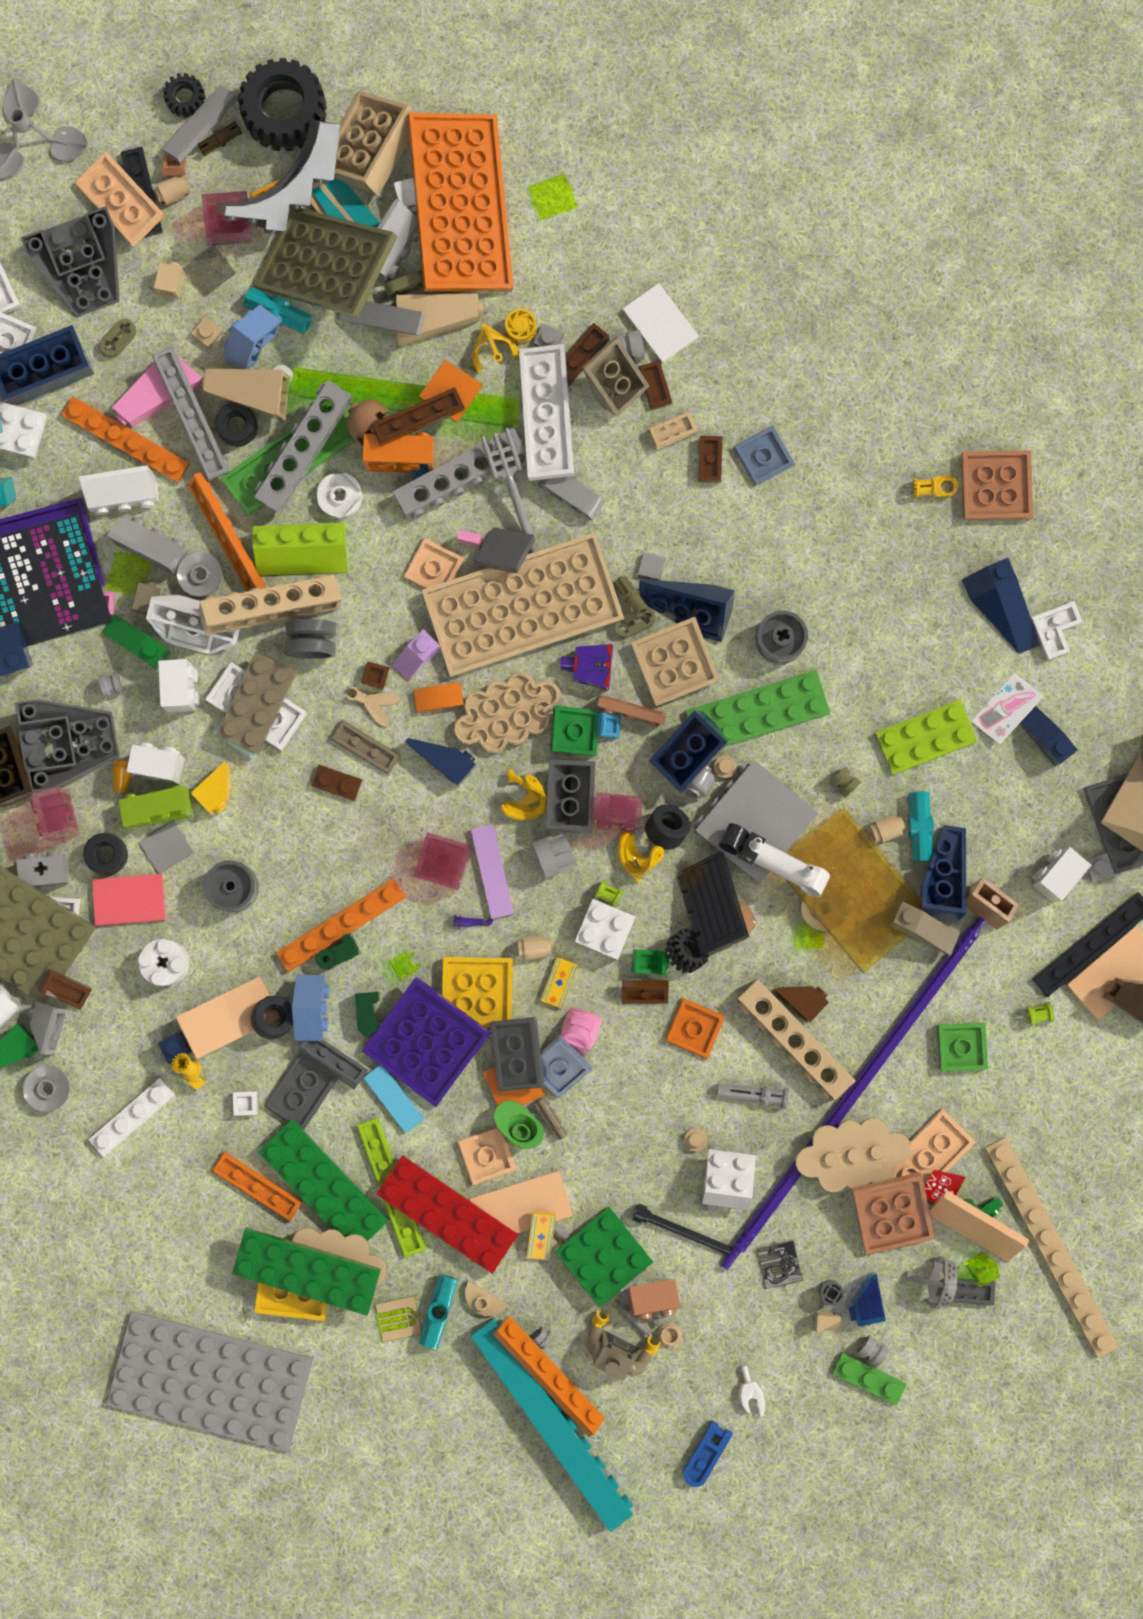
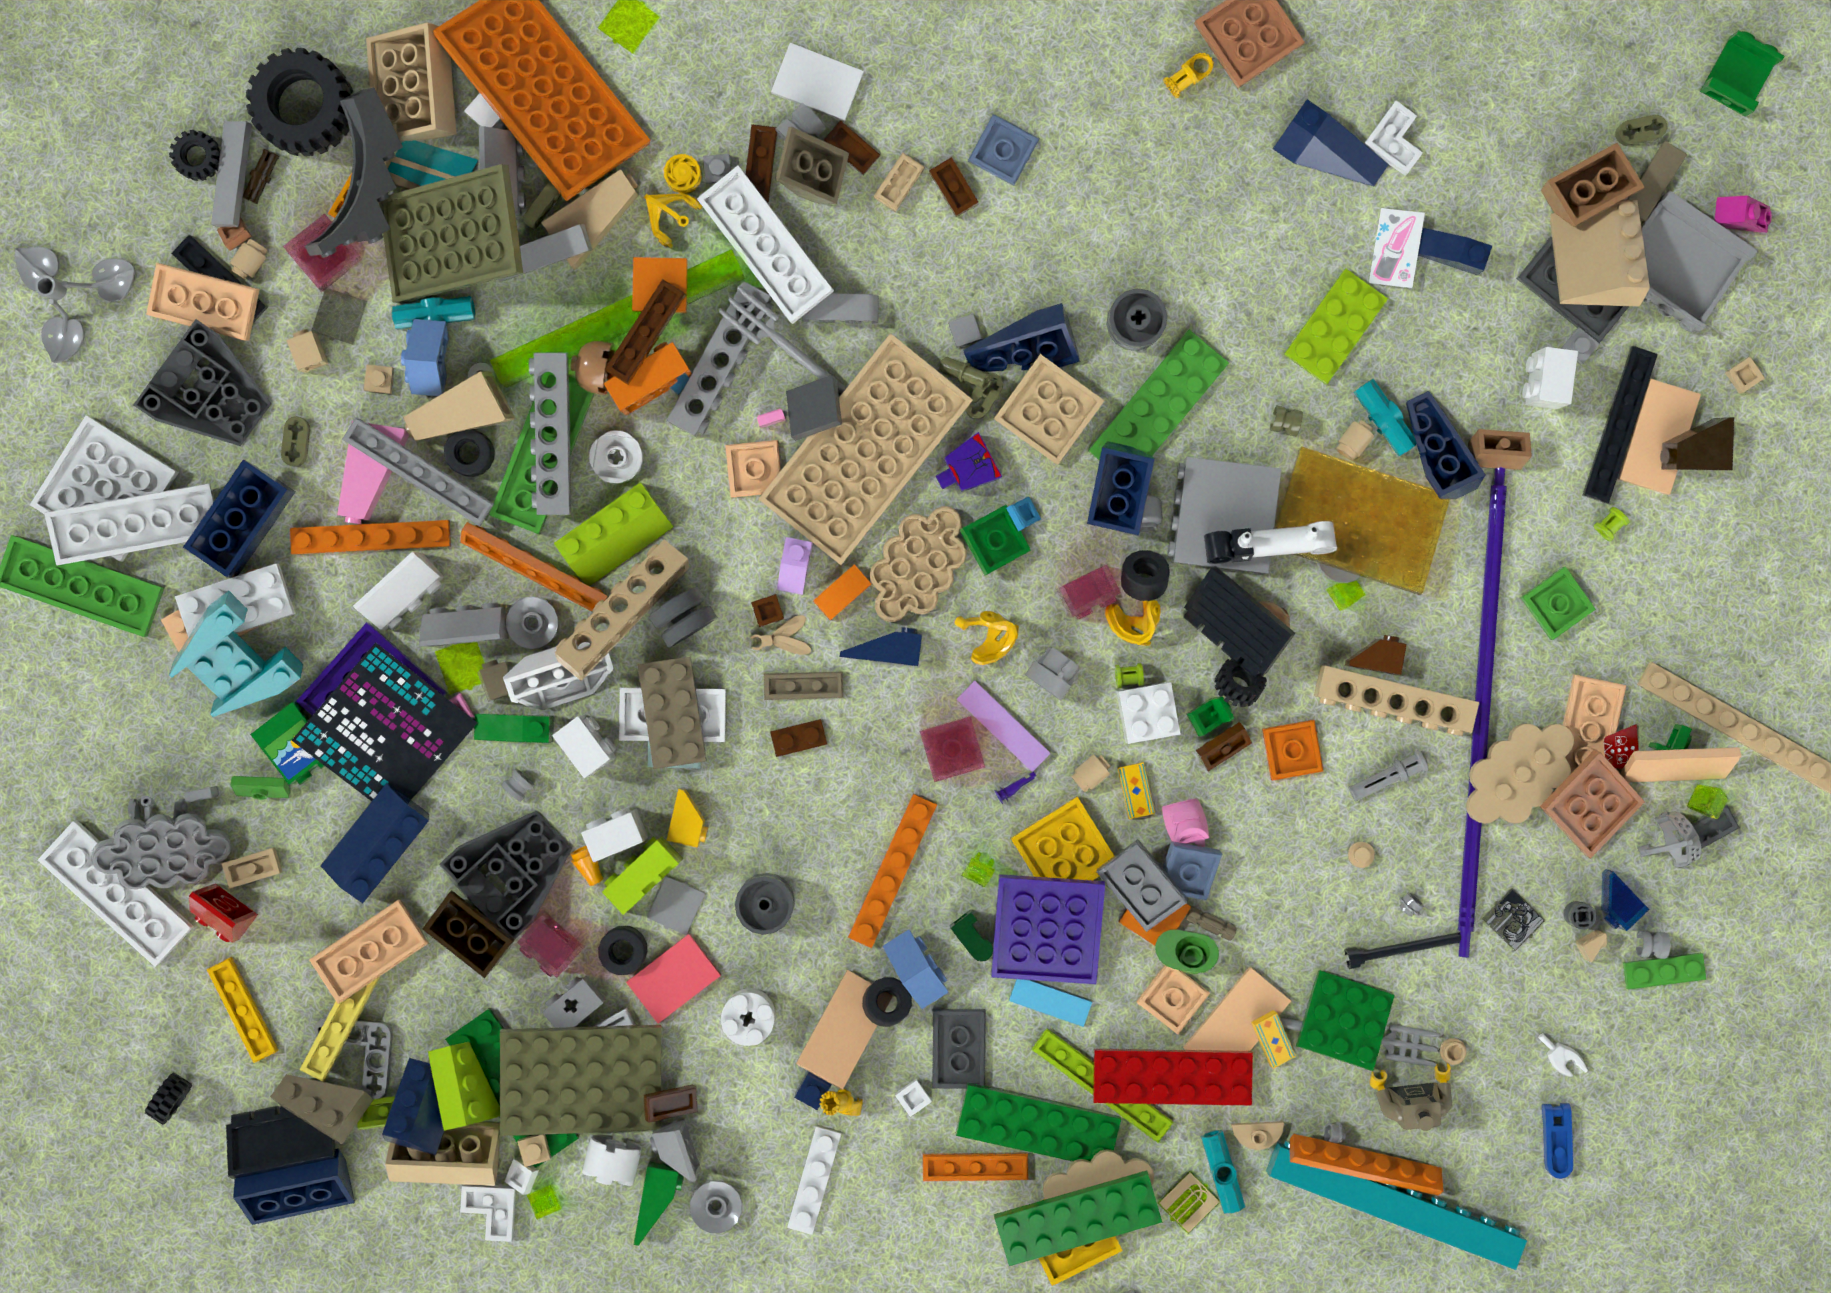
camera: 35 degrees left, 5 degrees up
dark grey tile [297,1040,368,1090] -> none
dark green leg [316,933,361,970] -> none
dark grey slope [546,759,595,833] -> none
nougat plate [597,695,667,727] -> none
nougat brick [626,1279,680,1321] -> none
white brick [702,1149,756,1210] -> none
tan plate [714,755,737,779] -> none
dark tan slope [887,901,959,956] -> none

